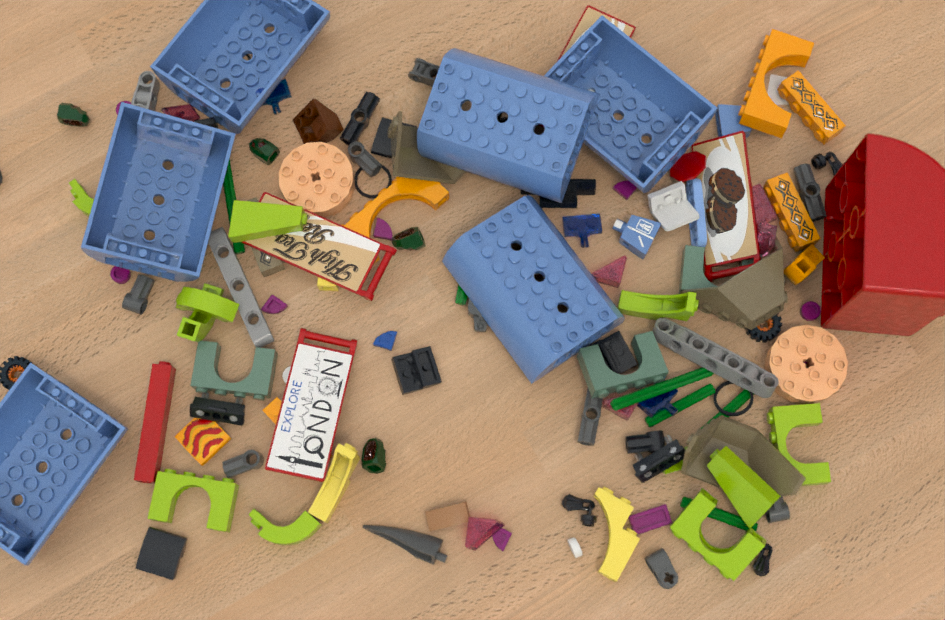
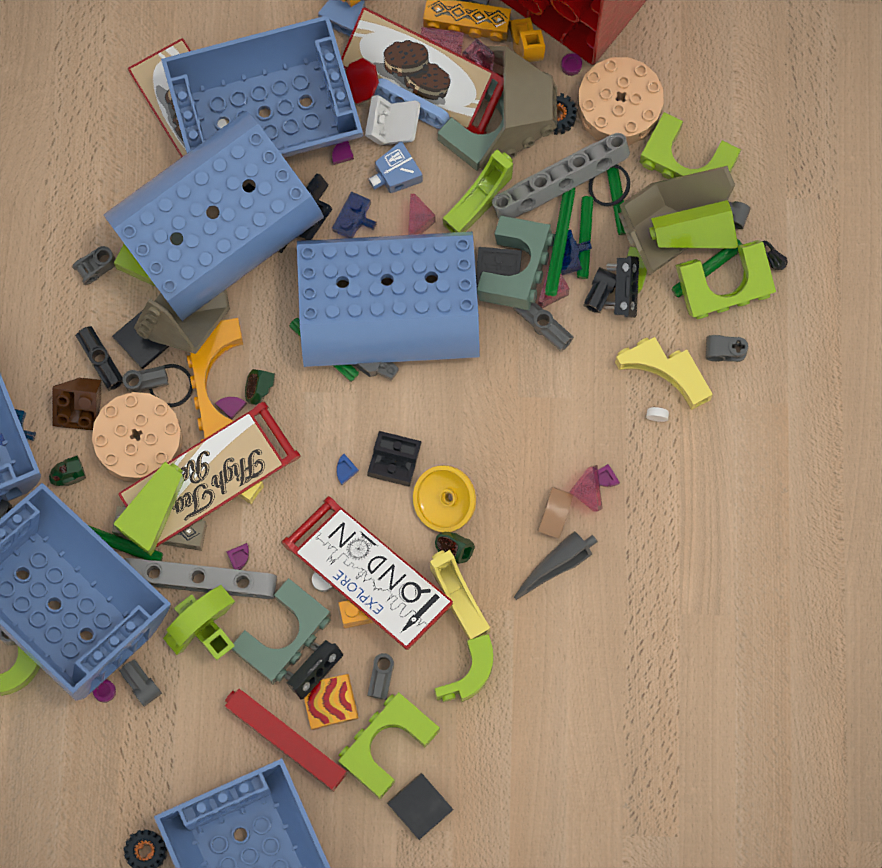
camera: 60 degrees left, 0 degrees up
black piece [562,494,597,527] -> none
magenta tile [628,504,673,535] -> none
none -> yellow dish [413,465,476,532]

